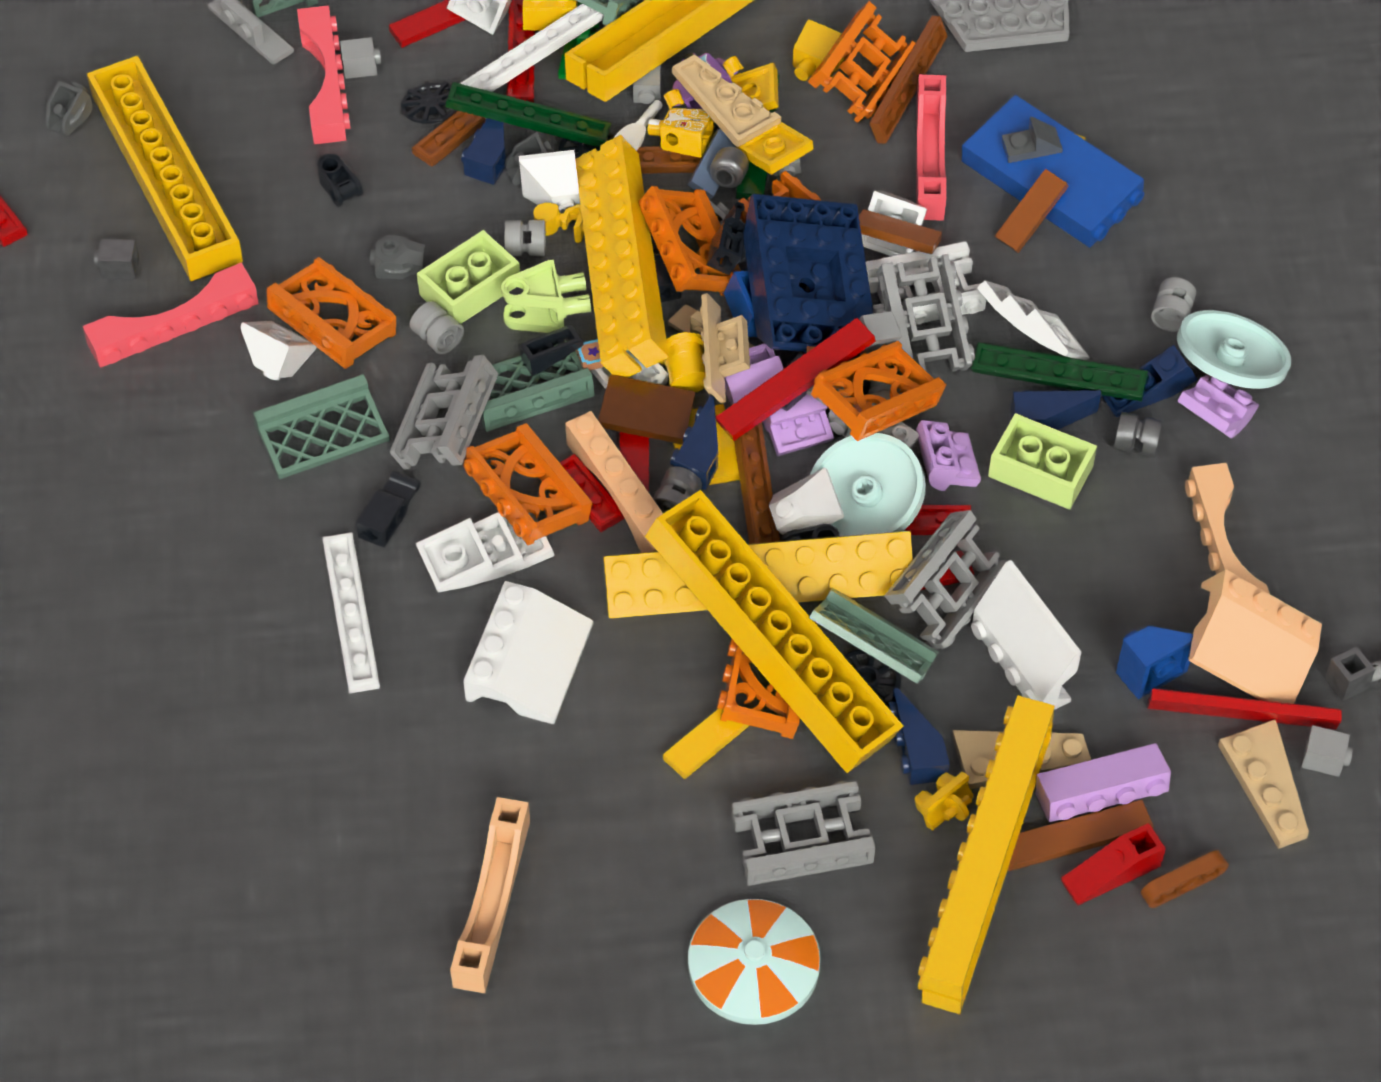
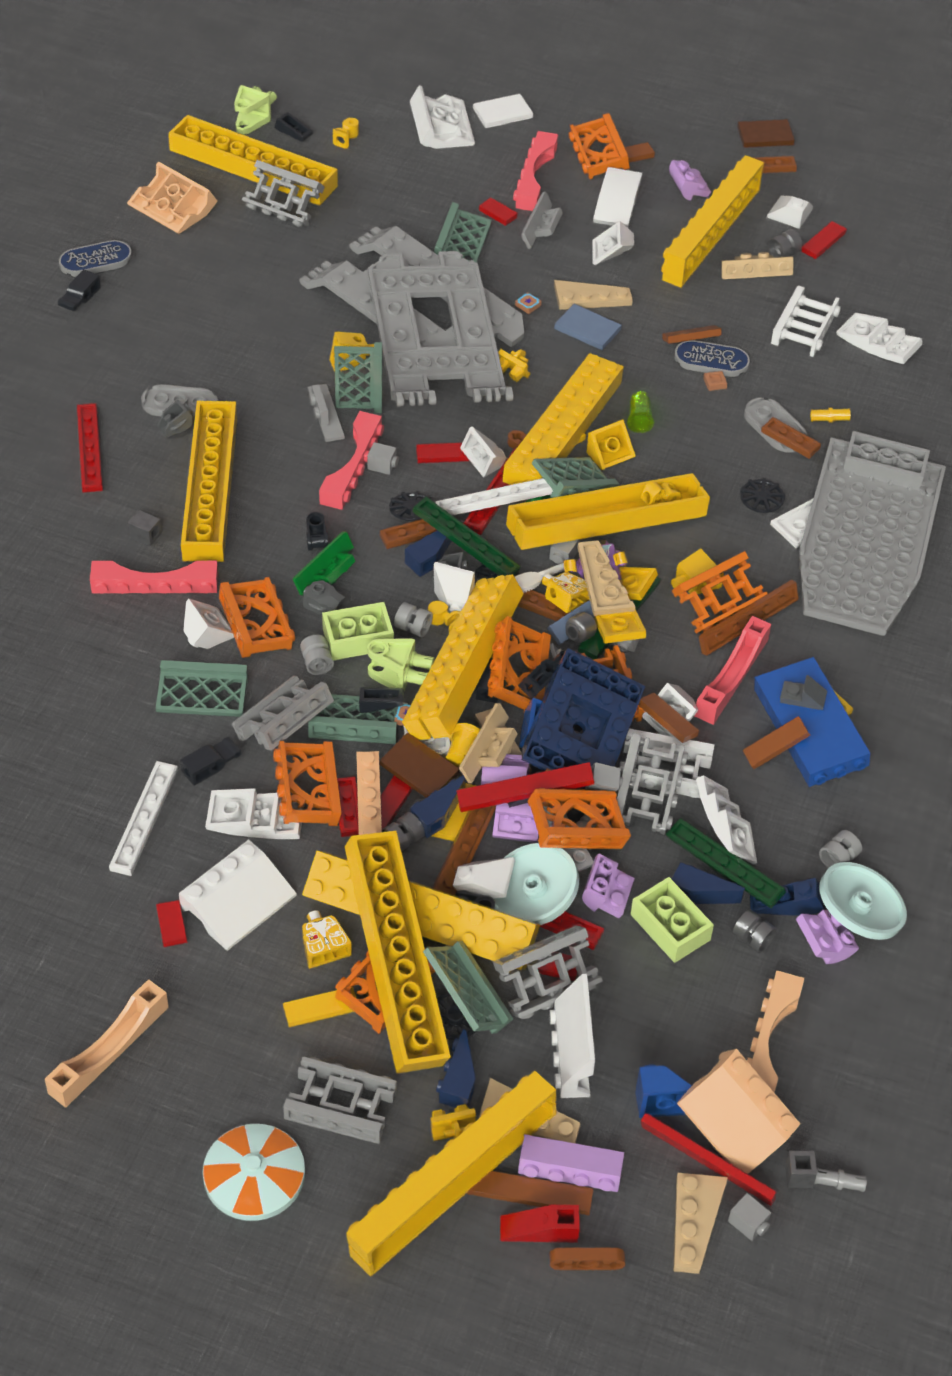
camera: 25 degrees right, 5 degrees down
none -> light grey tile [141,385,218,420]
none -> red tile [156,900,187,947]
none -> green bracket [293,531,355,596]
none -> yellow torso [302,910,352,969]

